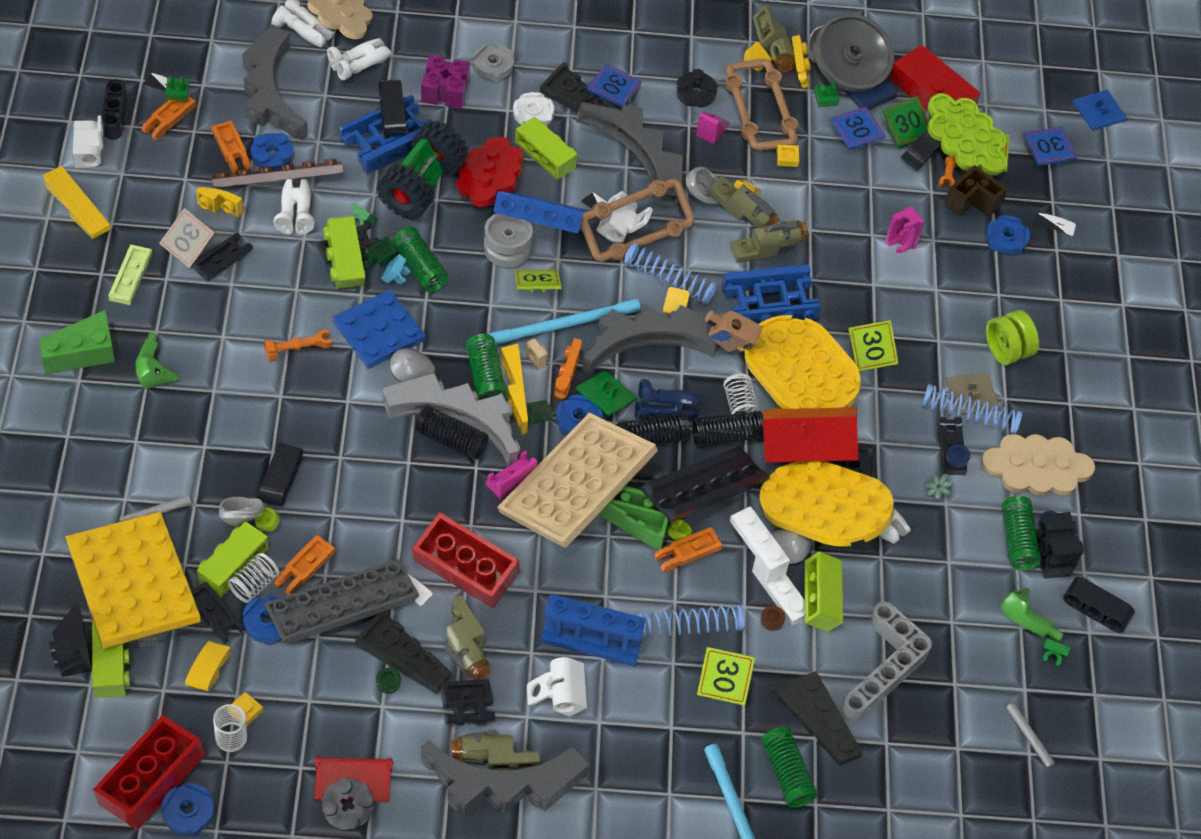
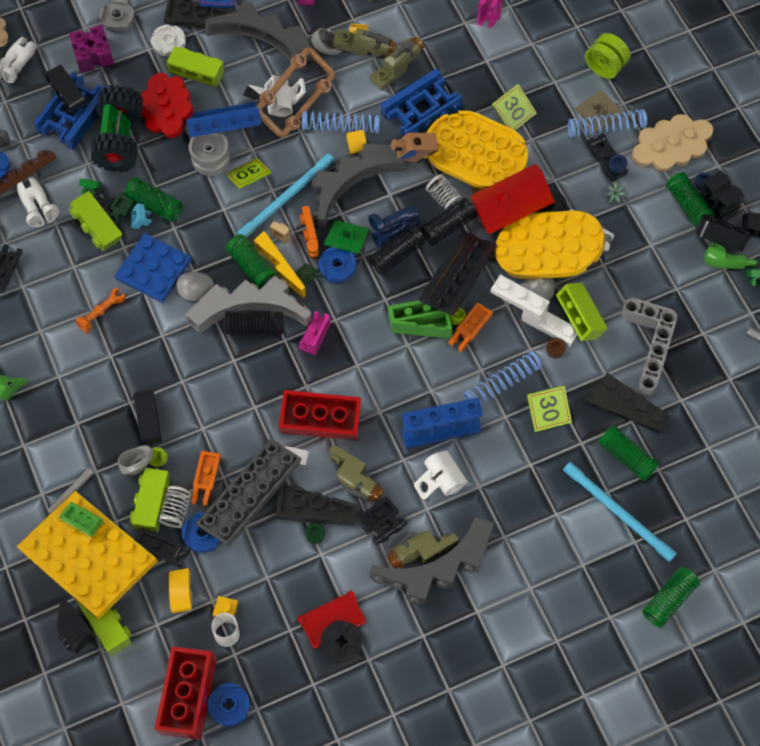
camera: 20 degrees left, 10 degrees up
tan plate [497,413,658,548] -> none
none -> bright green plate [59,502,104,538]
none -> black beam [694,214,752,252]

